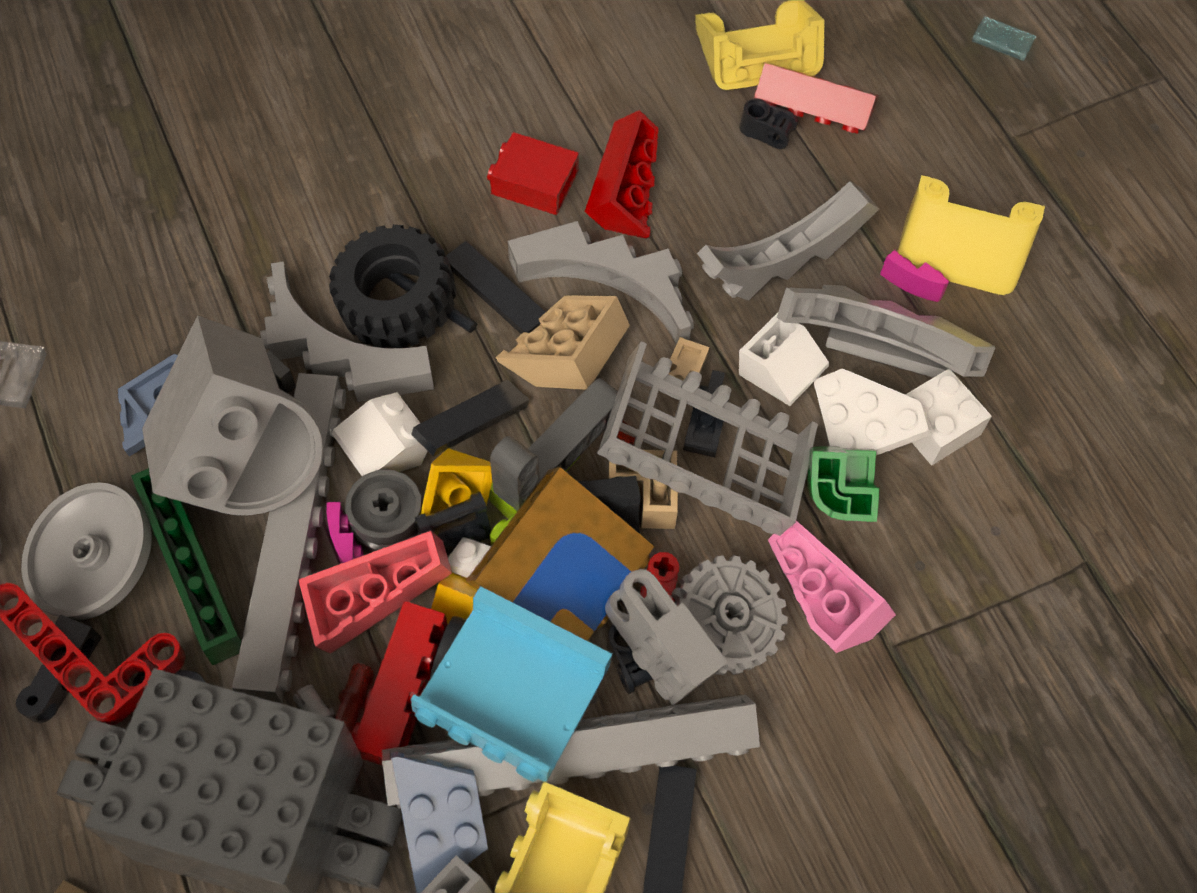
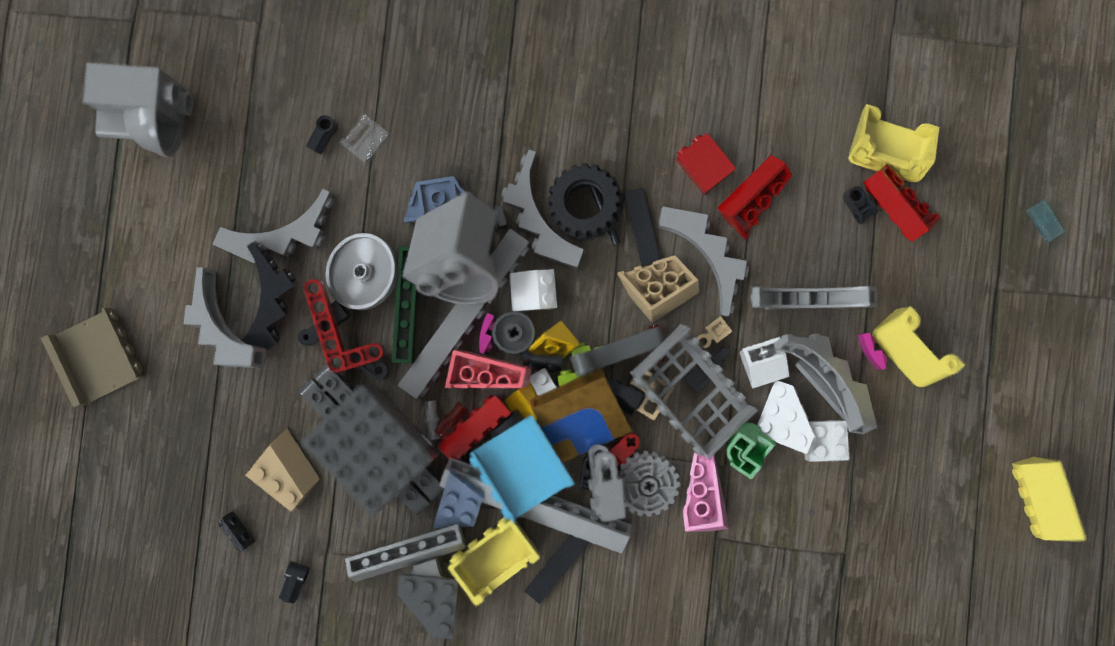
camera: 35 degrees right, 25 degrees up
black tile [411,380,530,457] -> none

